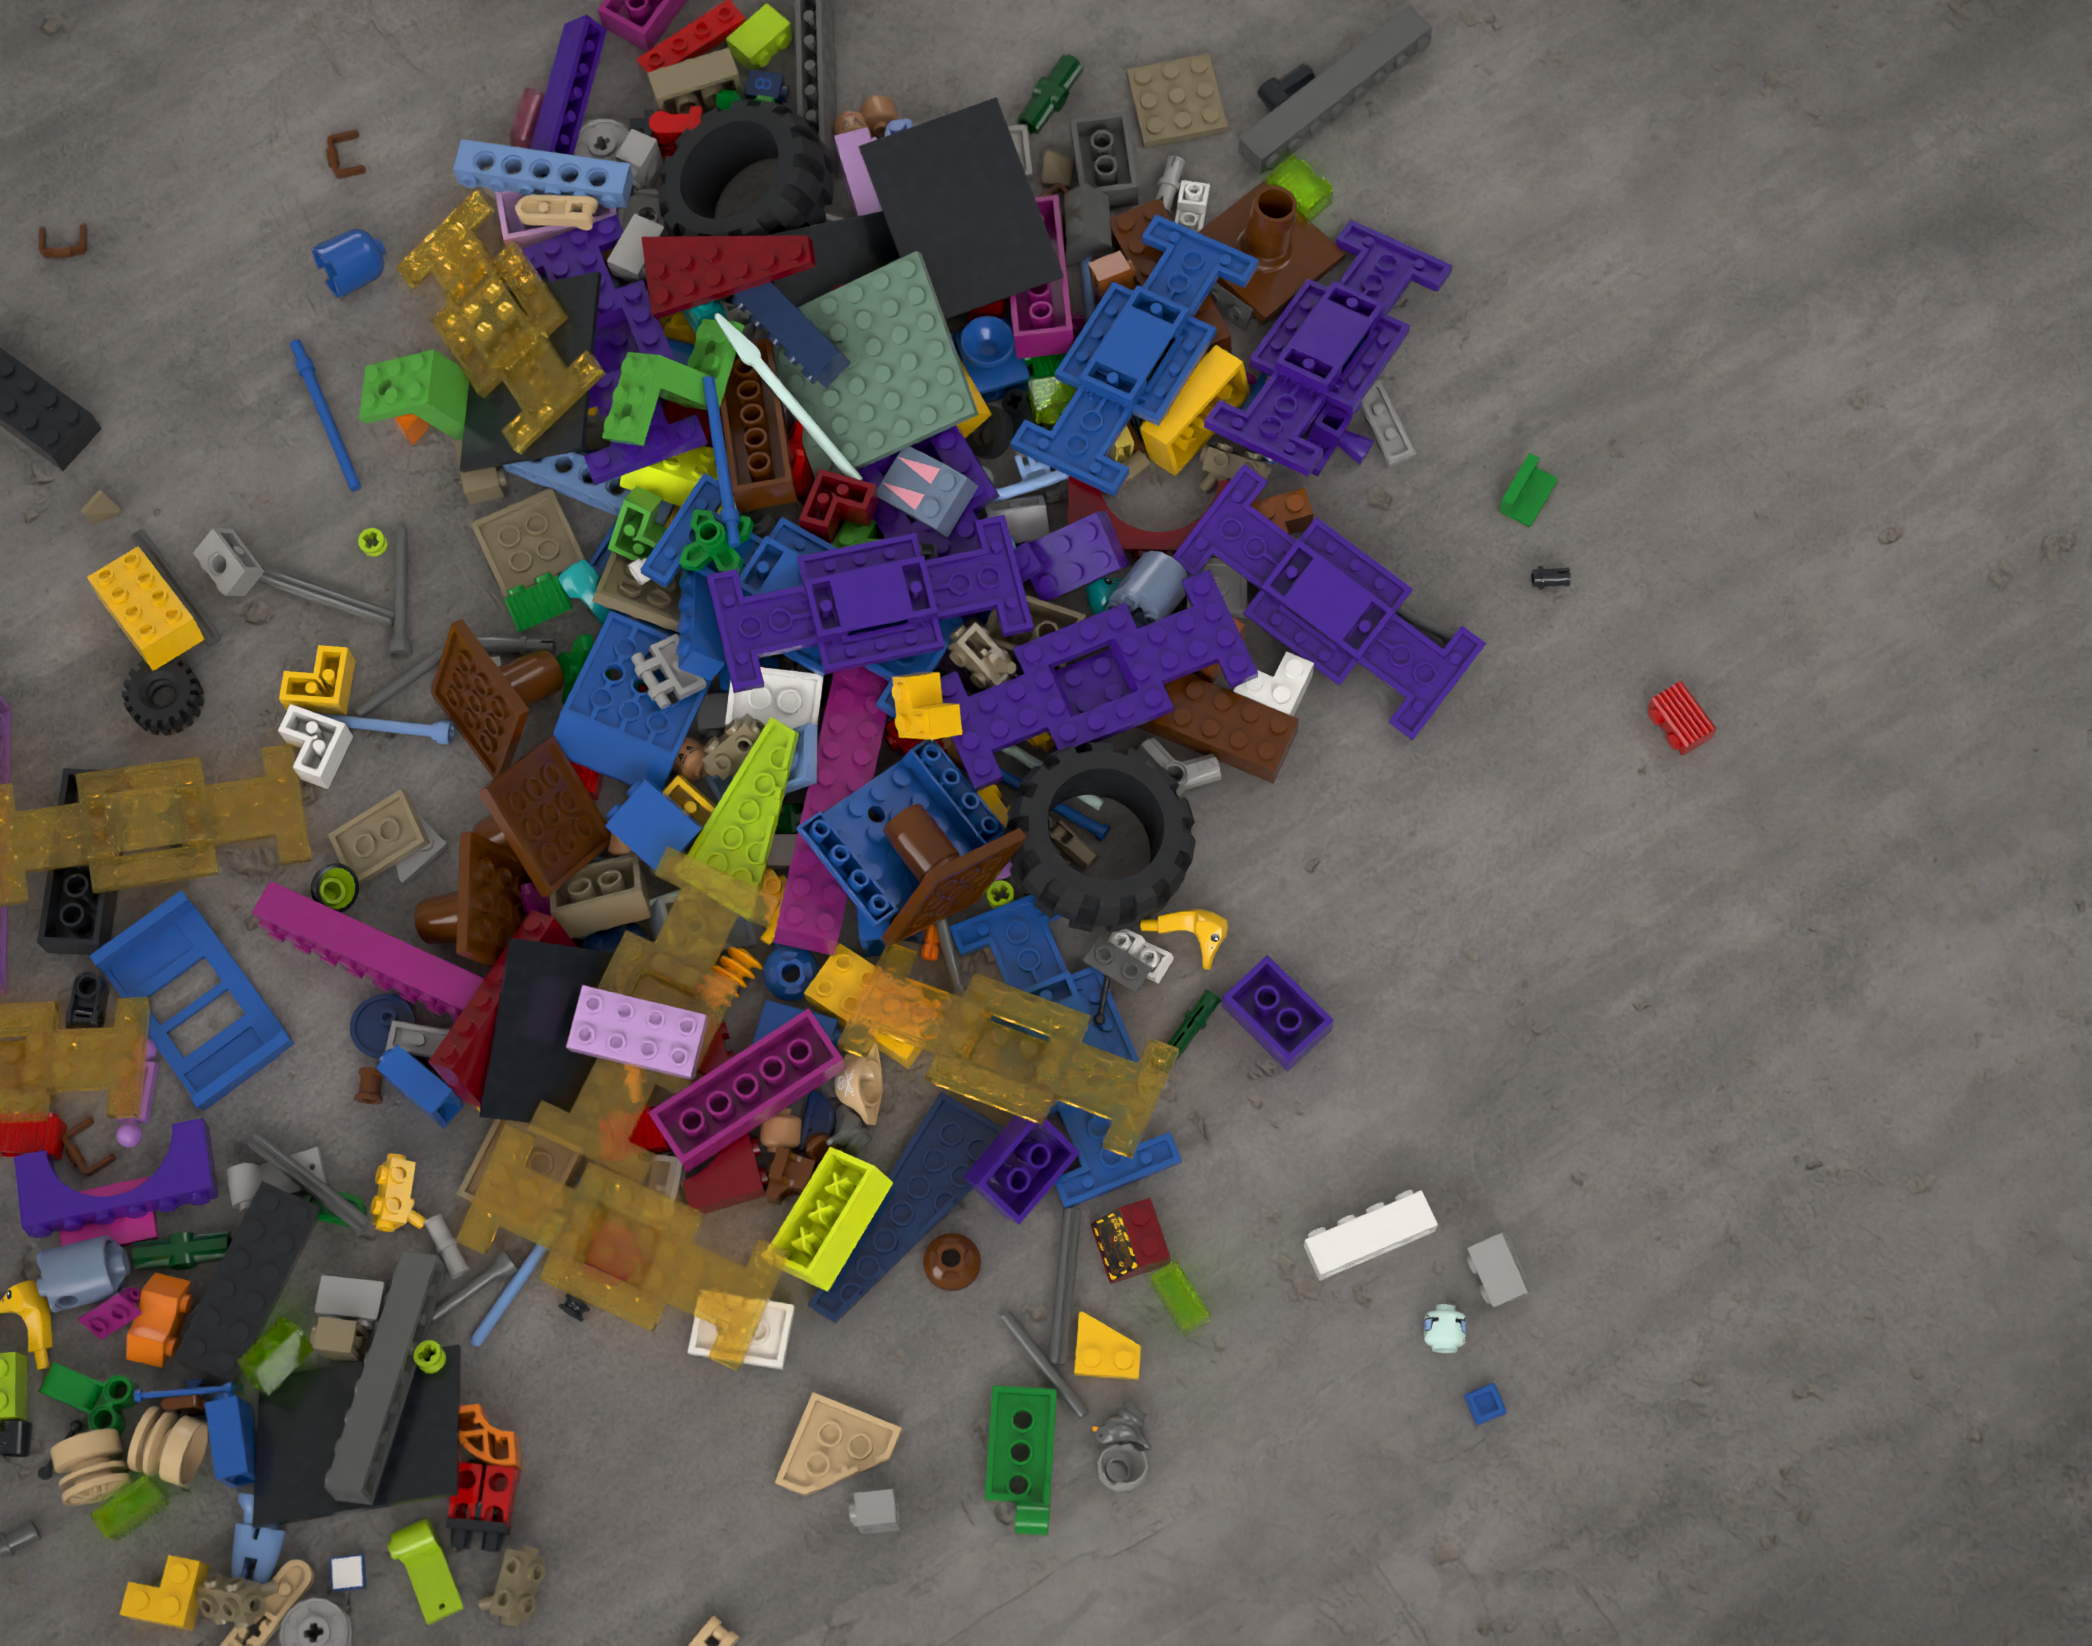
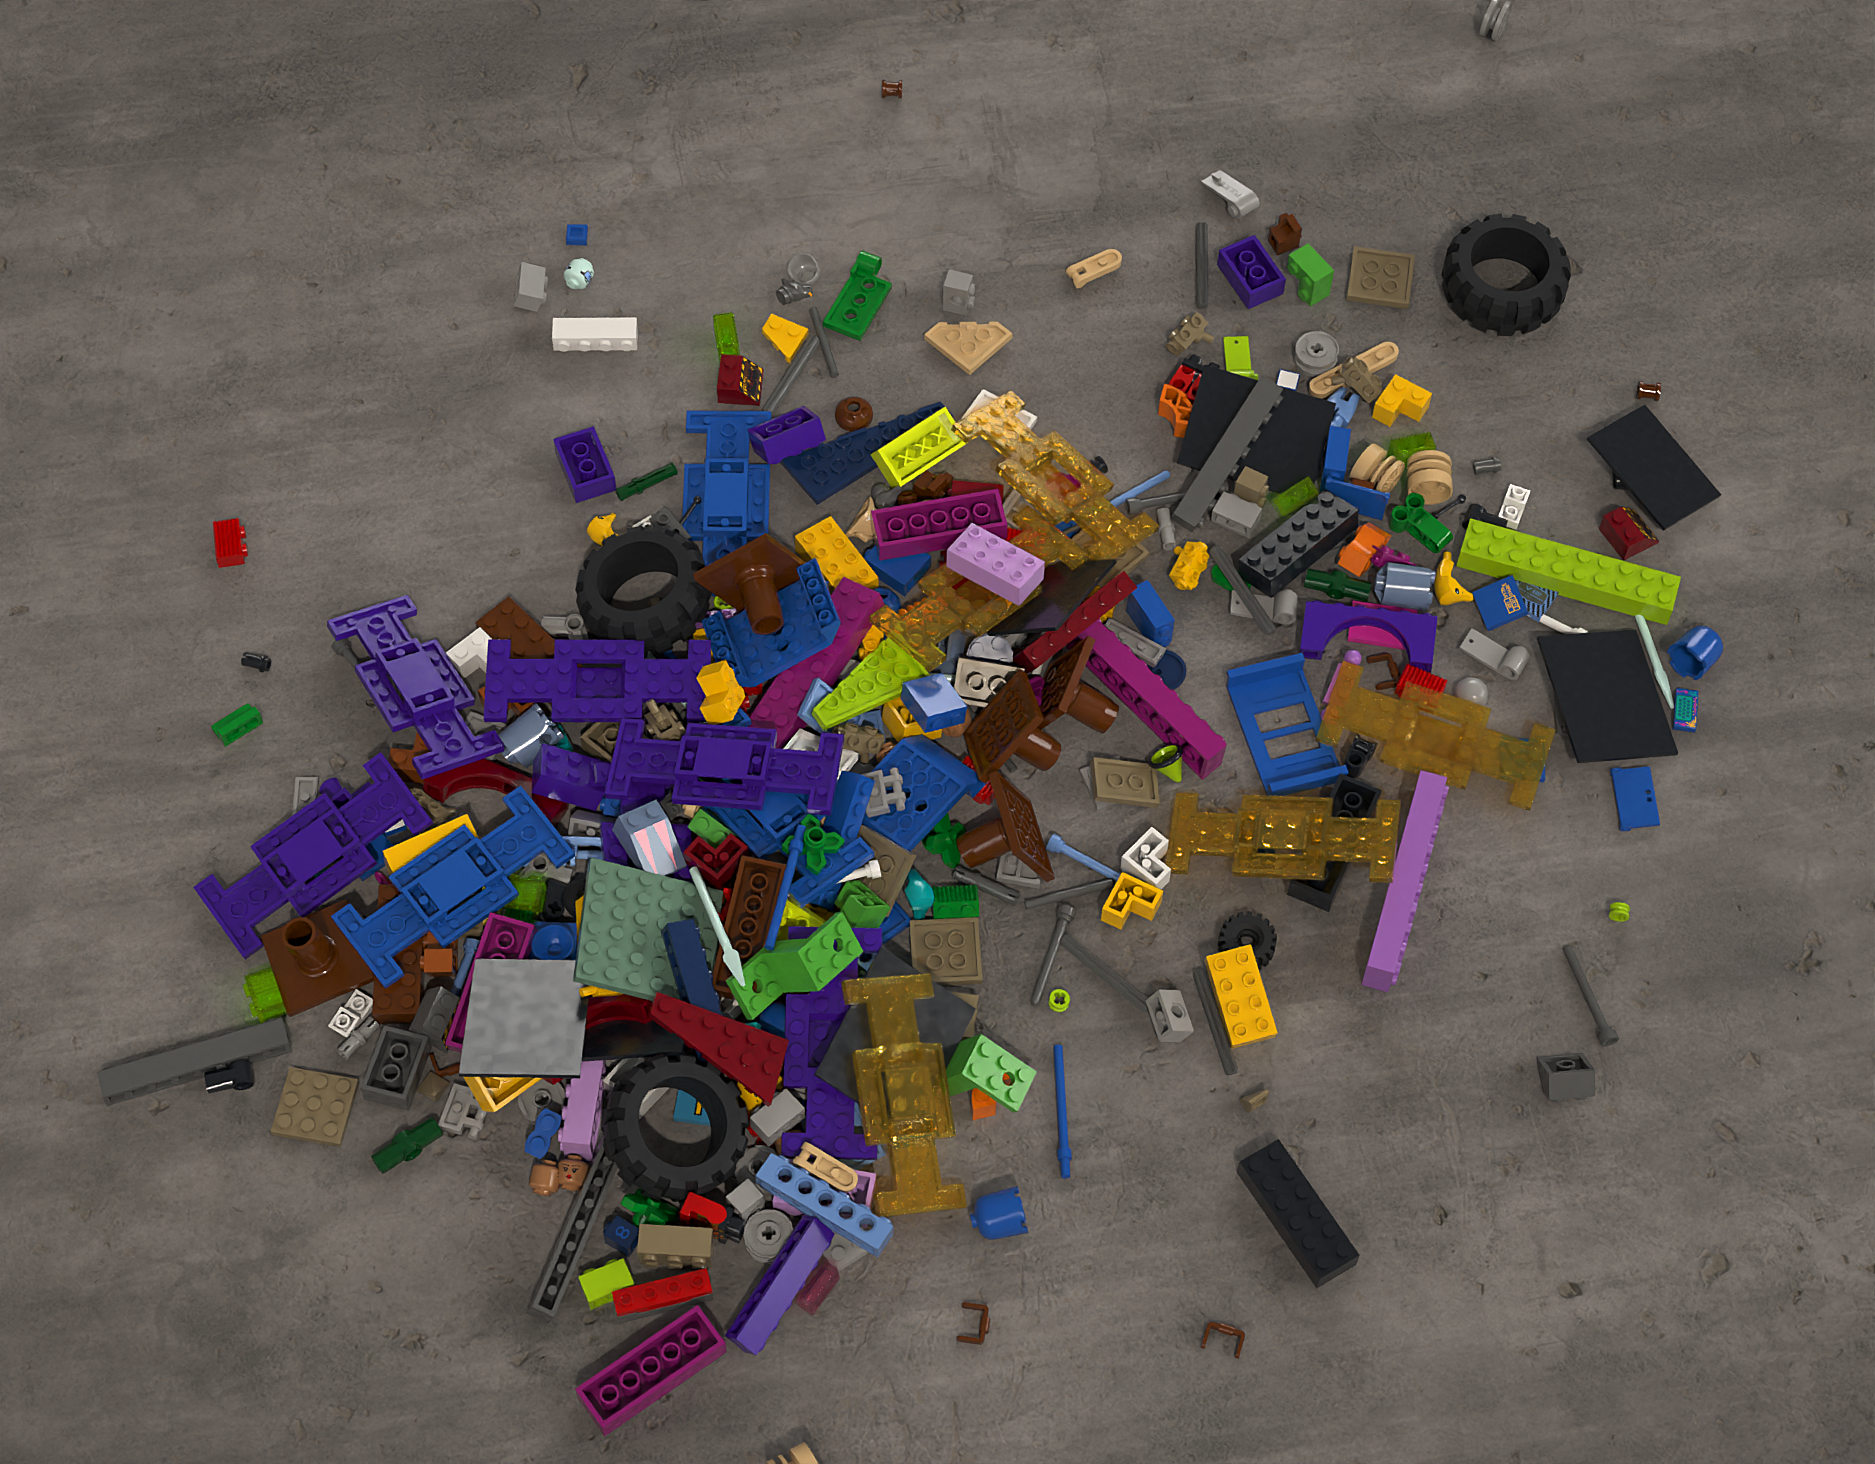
camera: 165 degrees left, 10 degrees down
reddish brown bush [354,1067,384,1105] -> none
lime bush [413,1340,446,1373] -> none
clear yellow piece [838,944,1179,1159] -> none

